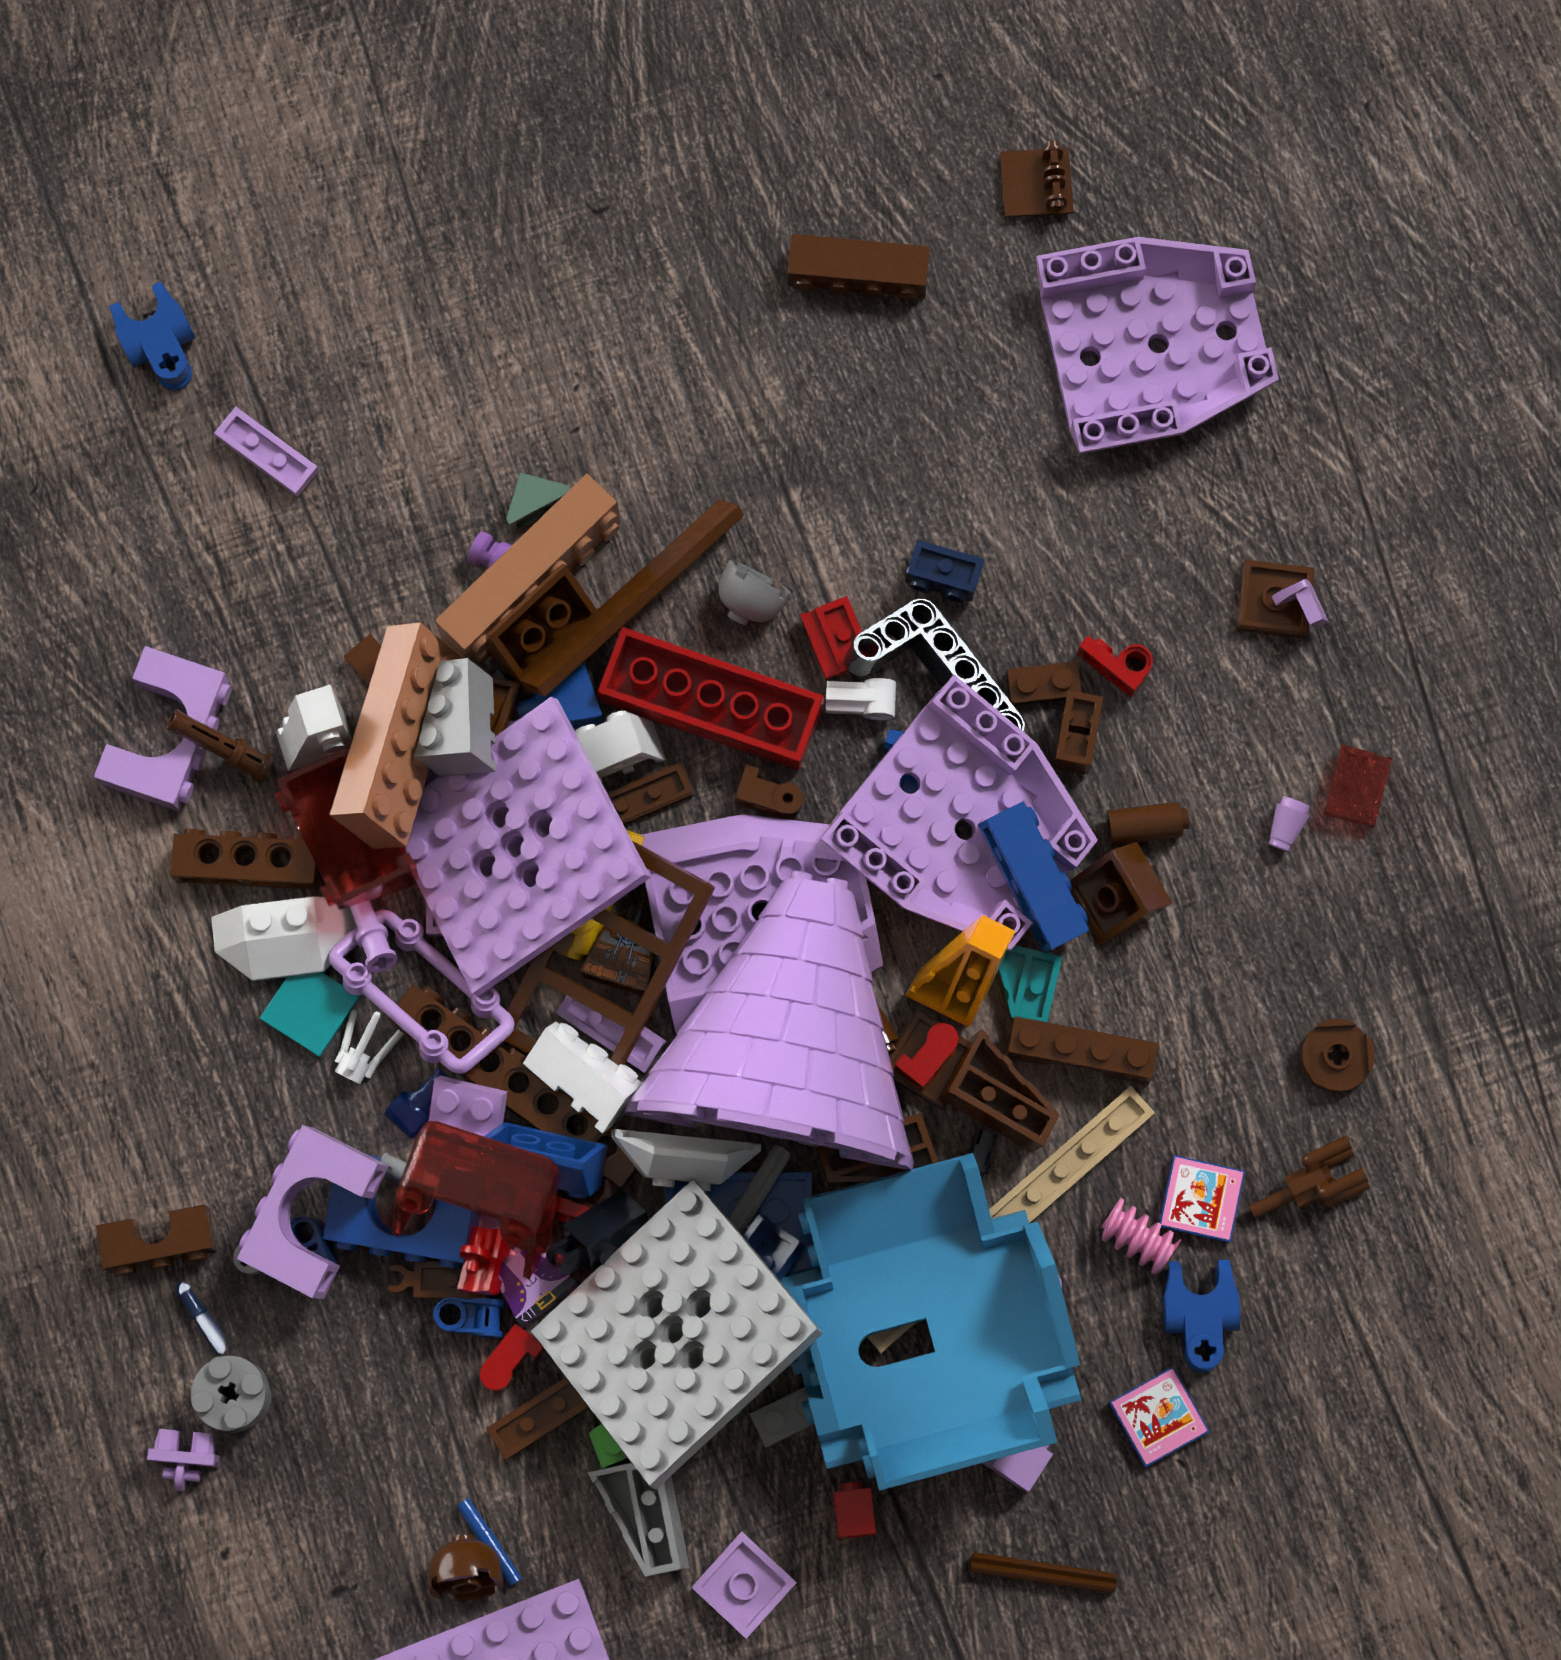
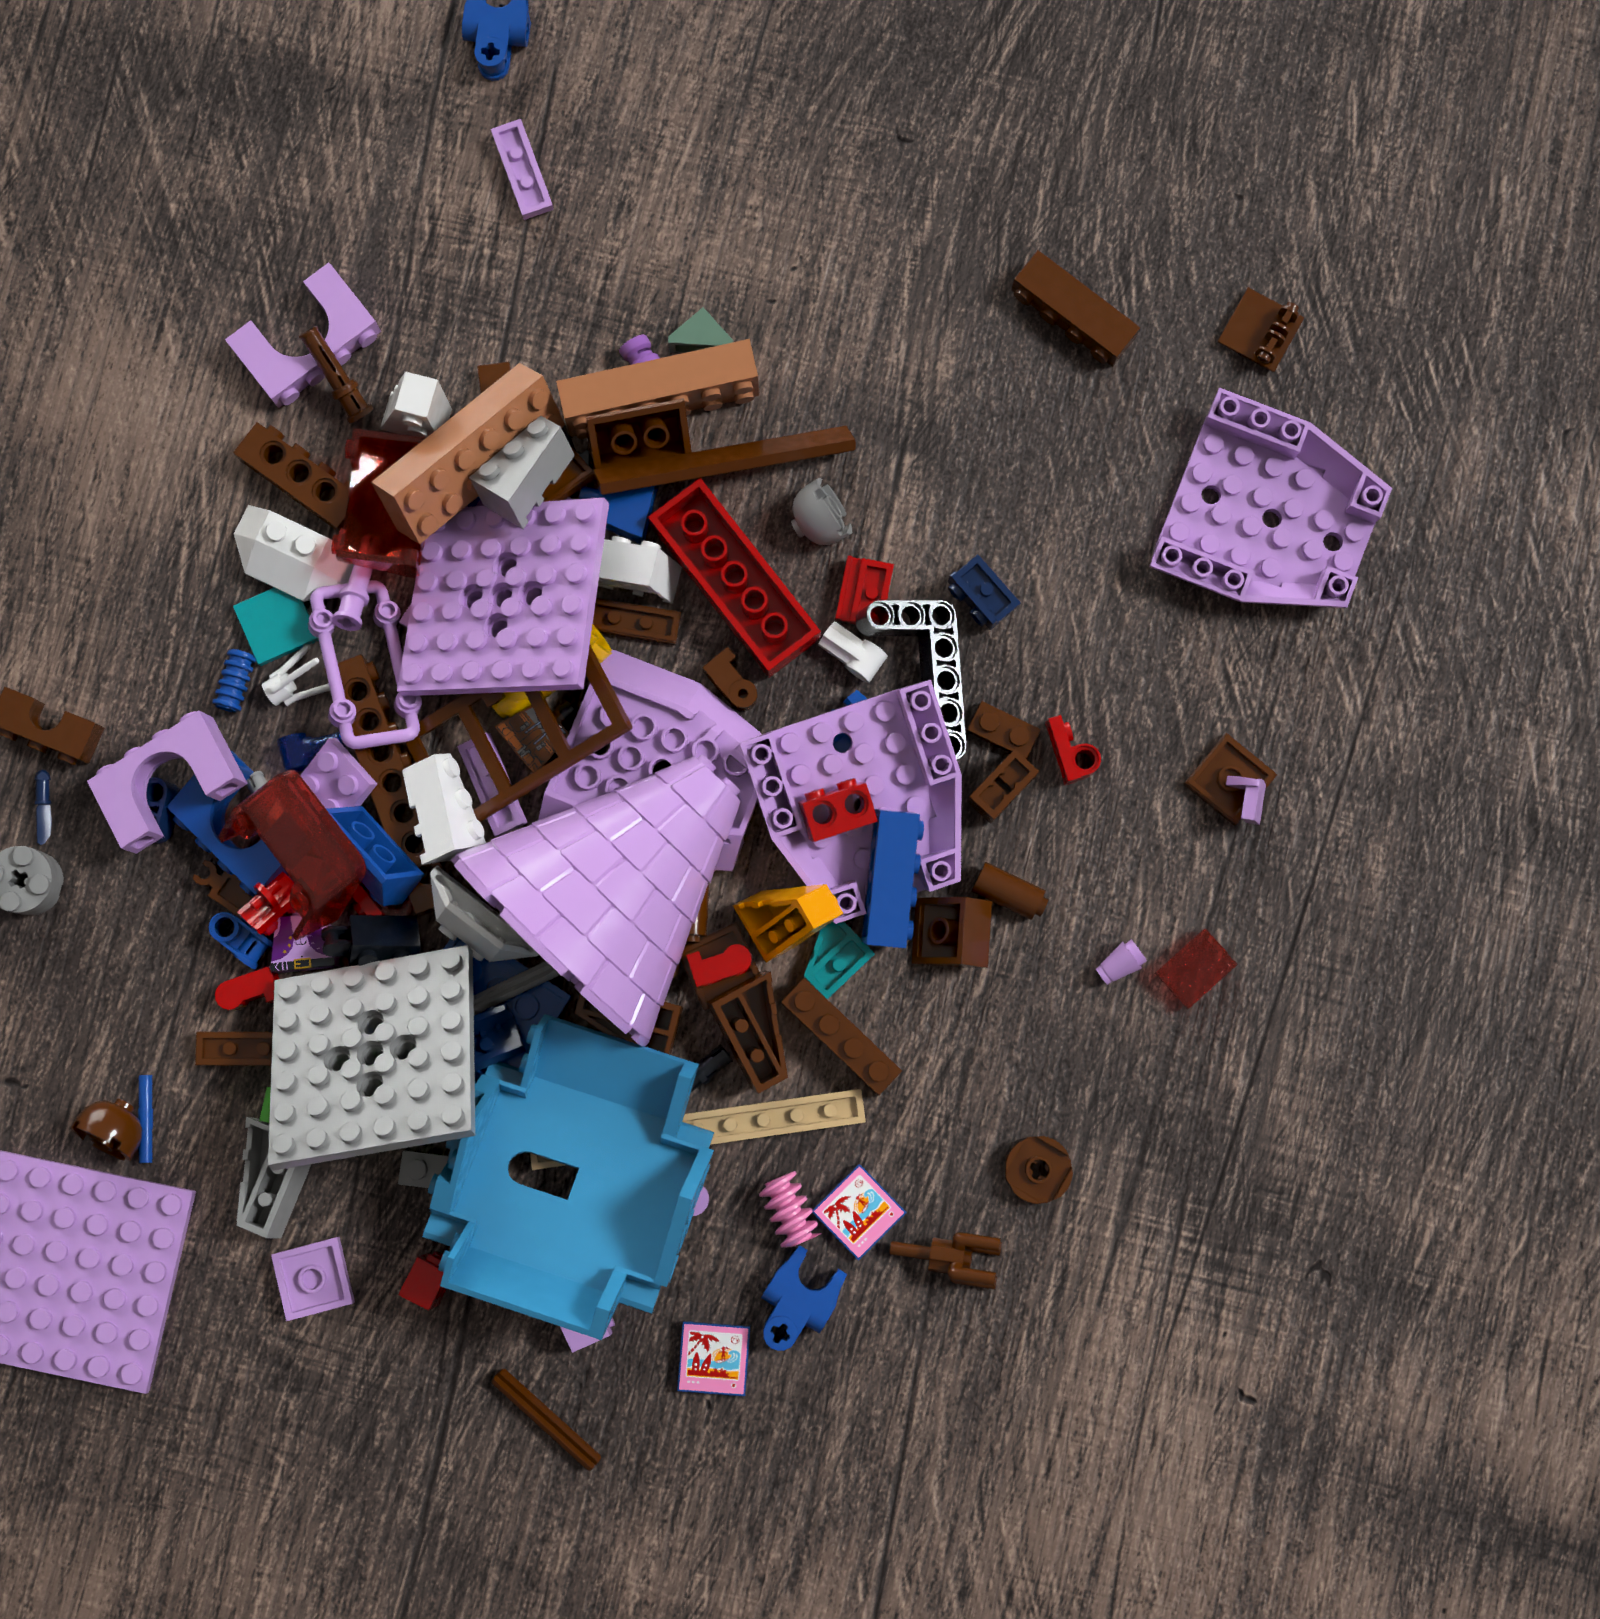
camera: 30 degrees right, 5 degrees up
none -> blue piece [212,649,256,713]
none -> red brick [798,778,878,842]

